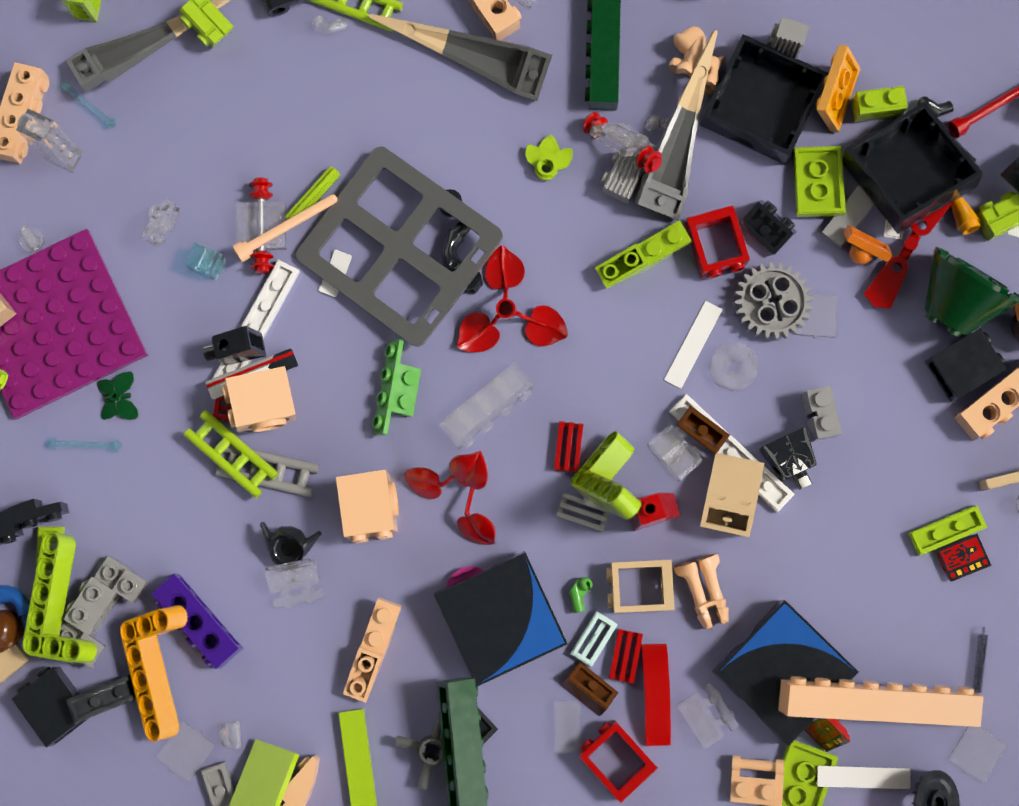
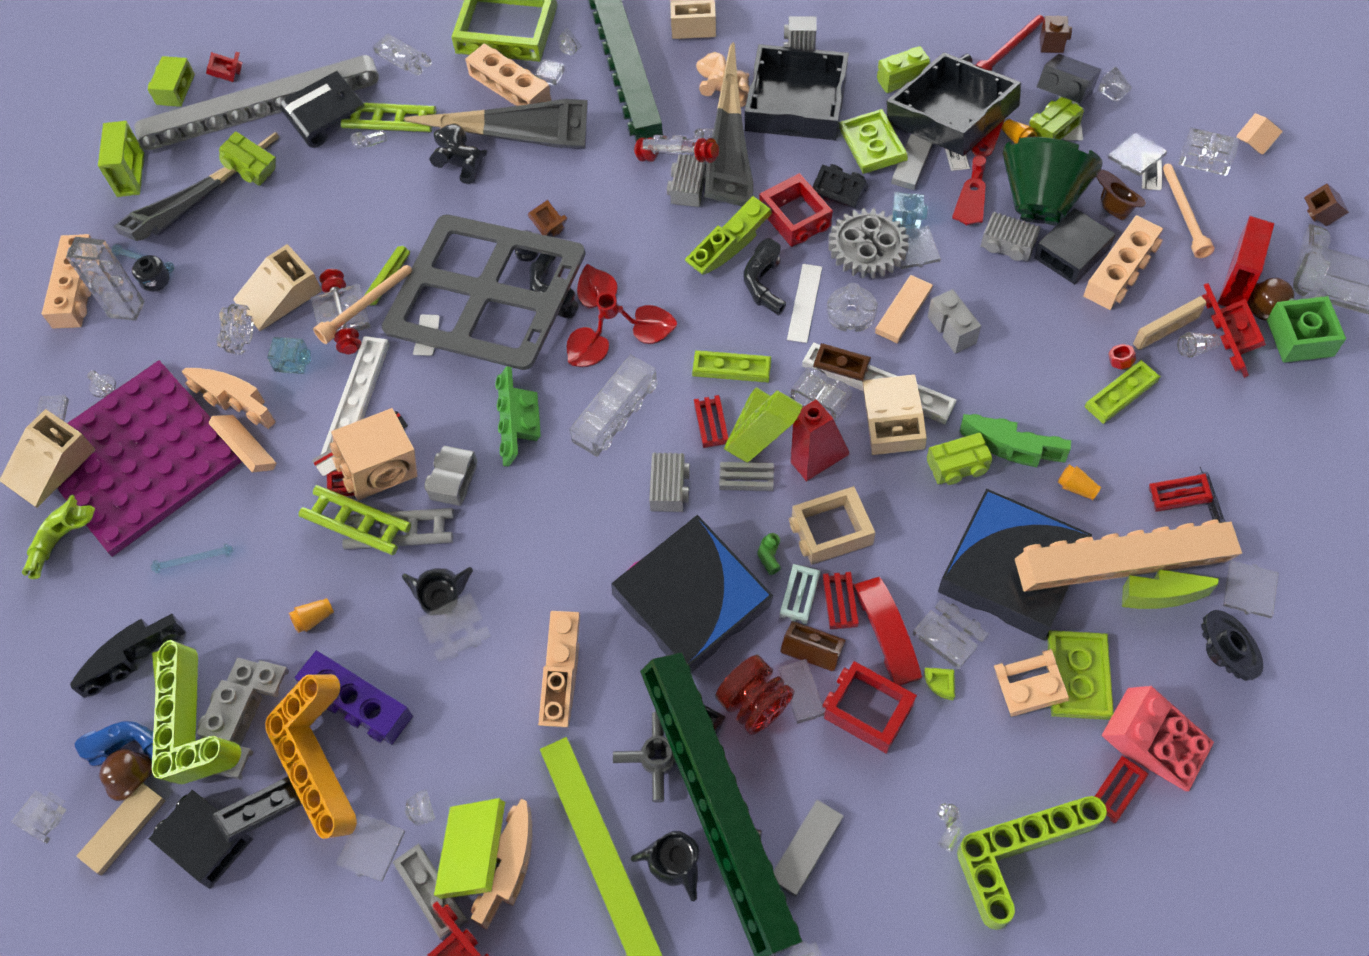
camera: 15 degrees left, 20 degrees down
dark green piece [98,371,138,420] -> none
black torso [203,326,266,364] -> none
light nougat brick [336,470,399,543] -> none
red plant [404,451,496,545] -> none
lime plate [525,135,573,181] -> none
light nougat piece [673,553,729,629] -> none
black torso [759,427,817,490] -> none
piece [805,718,850,752] -> none
light orange plate [816,45,860,132] -> none
white sticker [817,766,911,789] -> none
orange tile [843,225,893,265] -> none
piece [937,533,992,582] -> none
none -> black head [132,255,170,292]
none -> light nougat slope [182,368,275,429]
none -> light nougat tile [209,415,277,472]
none -> tan slope [233,244,322,331]
none -> light orange cone [288,598,334,633]
none -> light grey brick [425,446,478,506]
none -> black animal [429,123,487,184]
none -> dark orange bracket [527,200,567,236]
none -> light grey brick [649,452,690,512]
none -> lime tile [692,350,771,383]
none -> clear red wheel [715,654,795,735]
none -> black piece [743,238,786,315]
none -> light nougat tile [875,275,933,344]
none -> clear light blue brick [892,192,928,229]
none -> lime tile [924,668,955,701]
none -> lime brick [927,433,992,485]
none -> bright green slope [959,414,1071,468]
none -> light grey brick [980,212,1040,262]
none -> light orange cone [1057,464,1101,500]
none -> red tile [1108,344,1136,370]
none -> lime slope [1122,569,1218,609]
none -> red tile [1149,474,1213,512]

